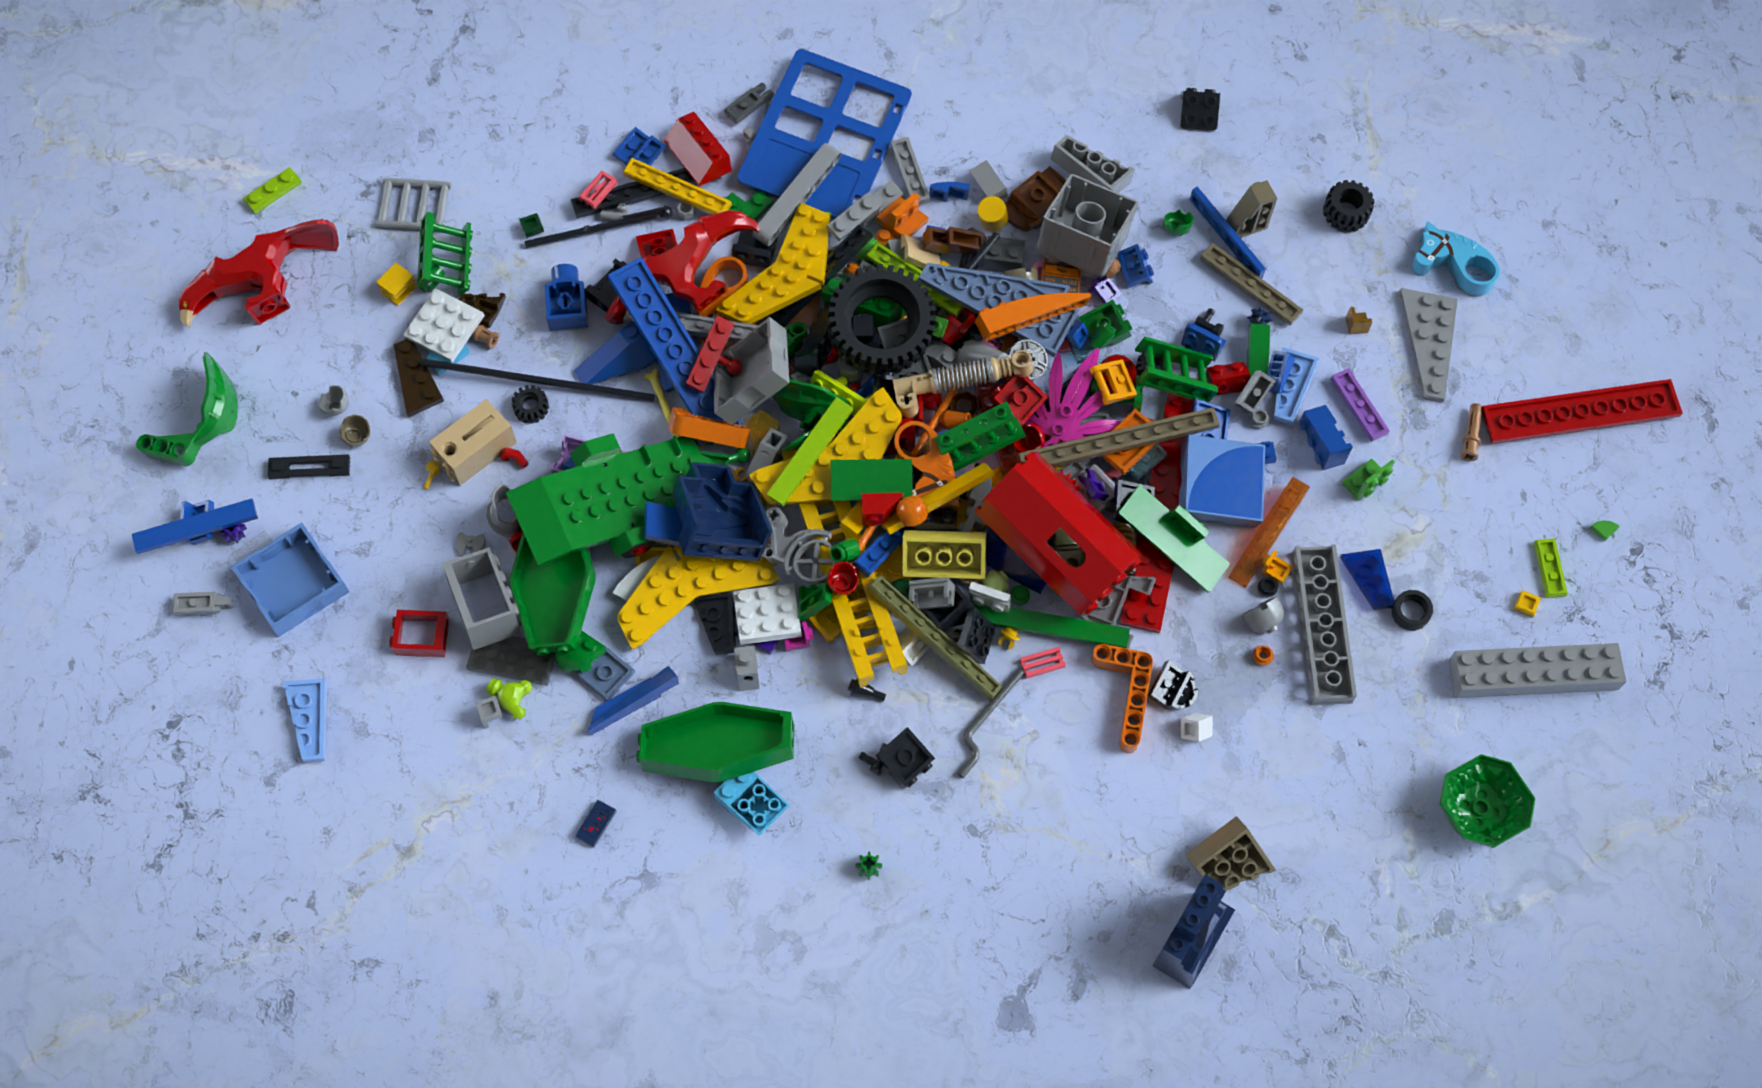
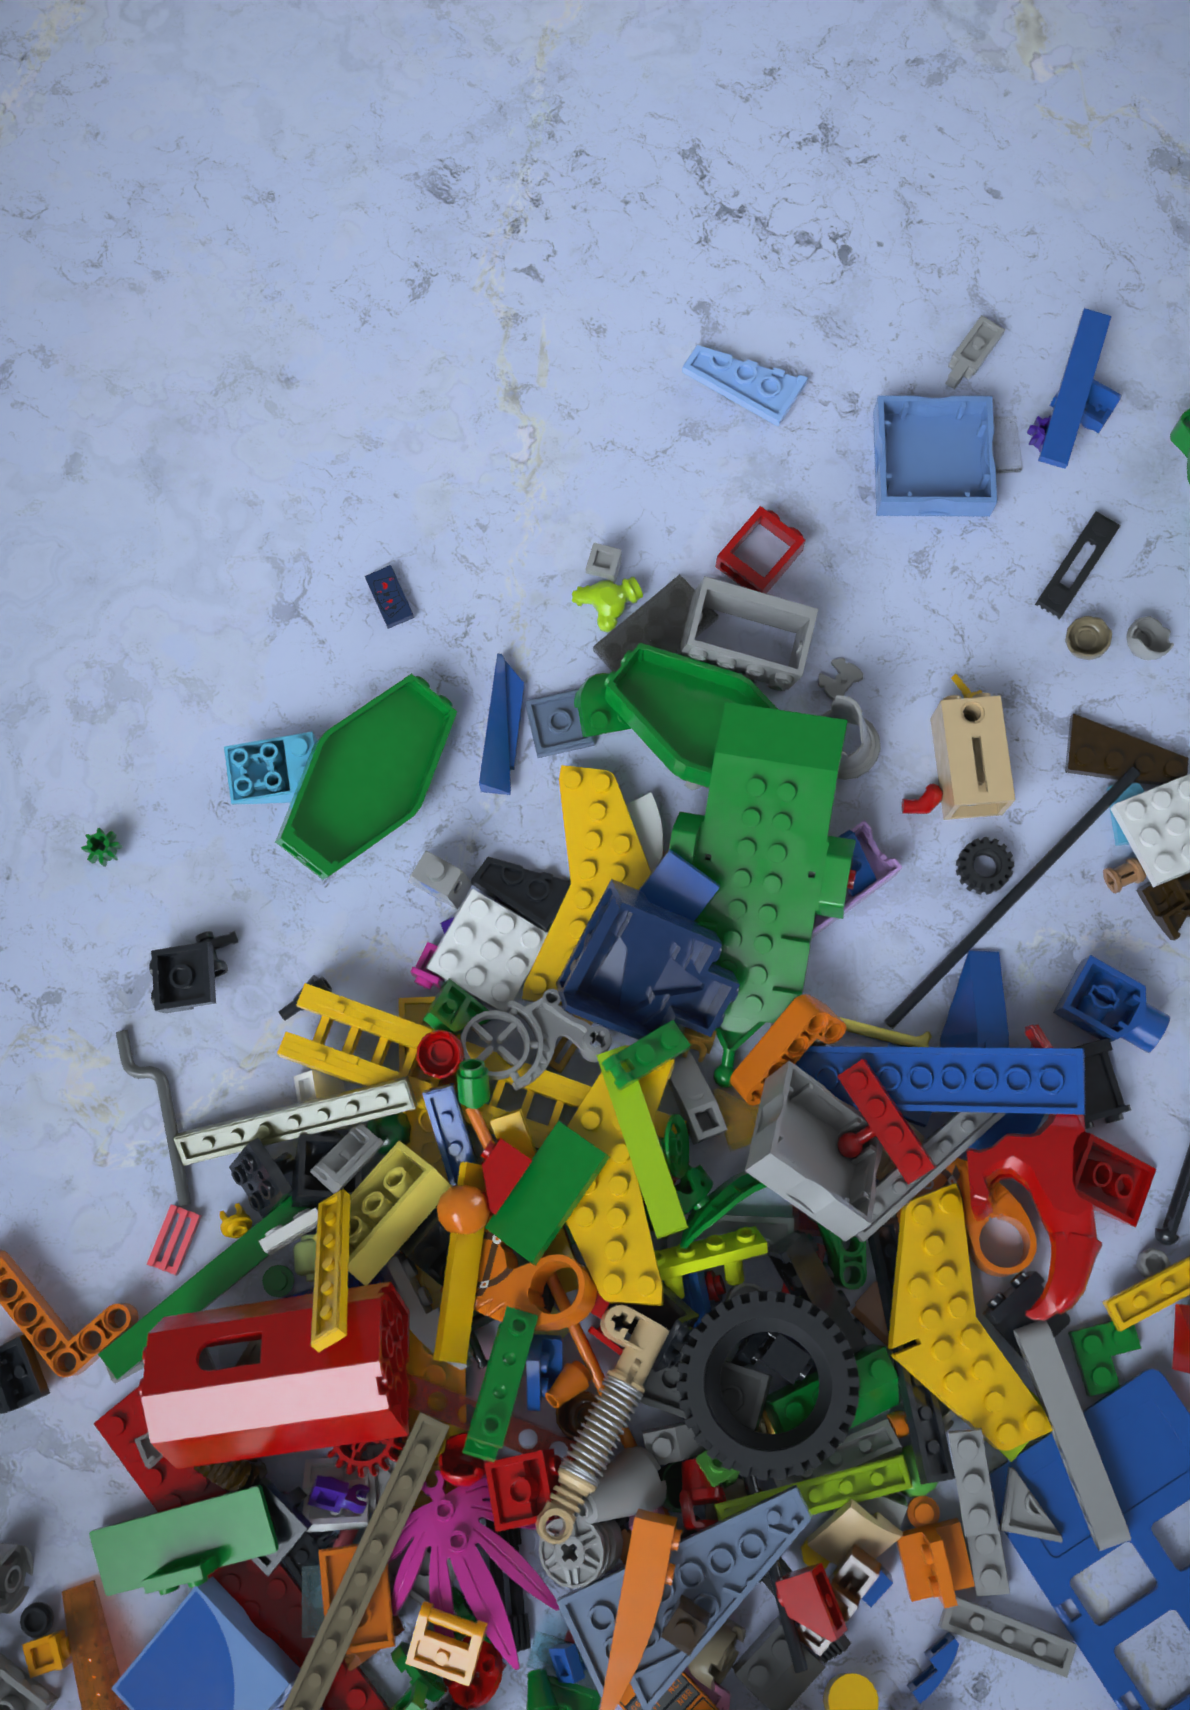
camera: 130 degrees right, 10 degrees up
none -> yellow tile [311,1189,351,1352]
none -> green plate [601,1020,691,1091]
none -> dark brown brick [660,1595,711,1656]
none -> red slope [775,1562,848,1642]
none -> light grey tile [1000,1467,1063,1543]

